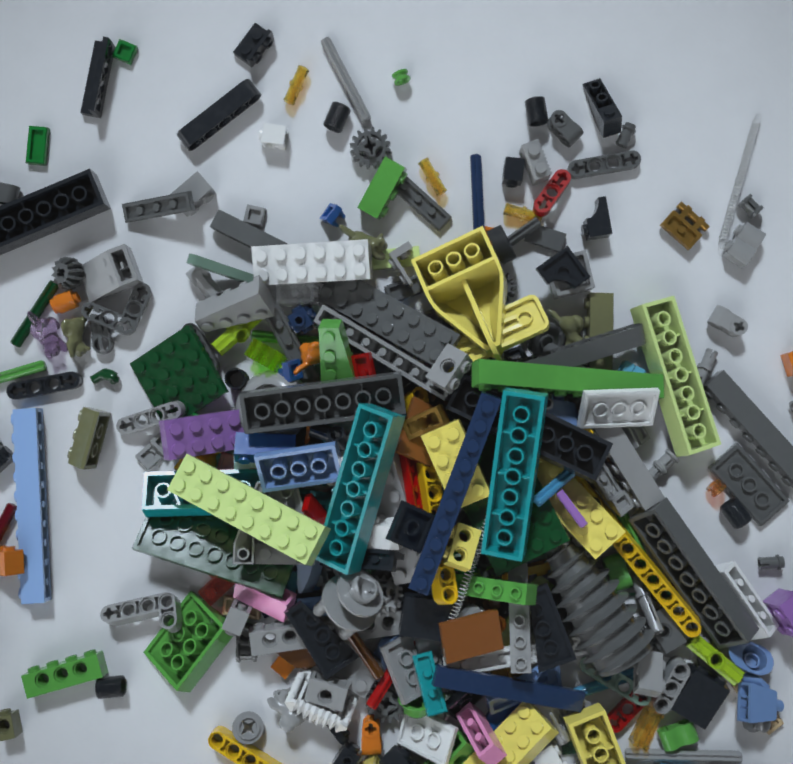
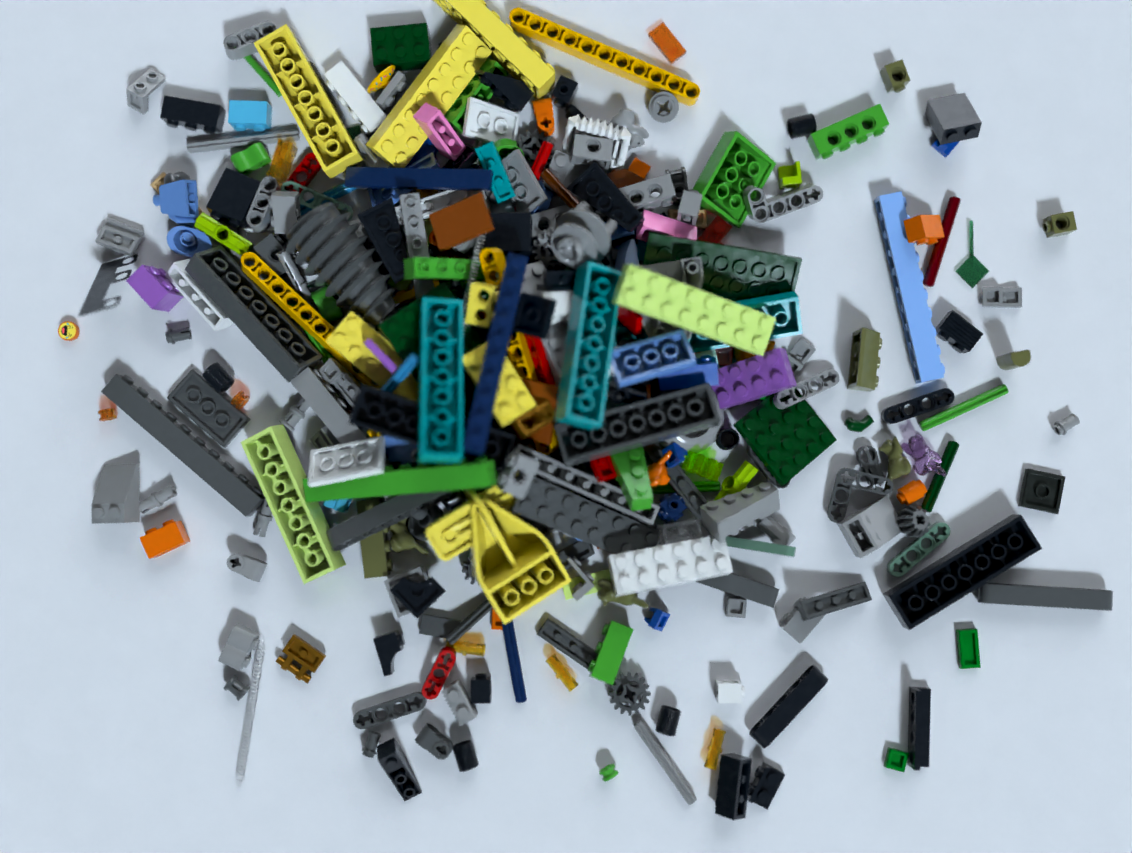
camera: 165 degrees right, 0 degrees up
black tyre [487,225,517,265] -> none
none -> black brick [715,753,752,820]
none -> lime panel [777,161,802,189]
none -> sand green beam [887,522,950,577]

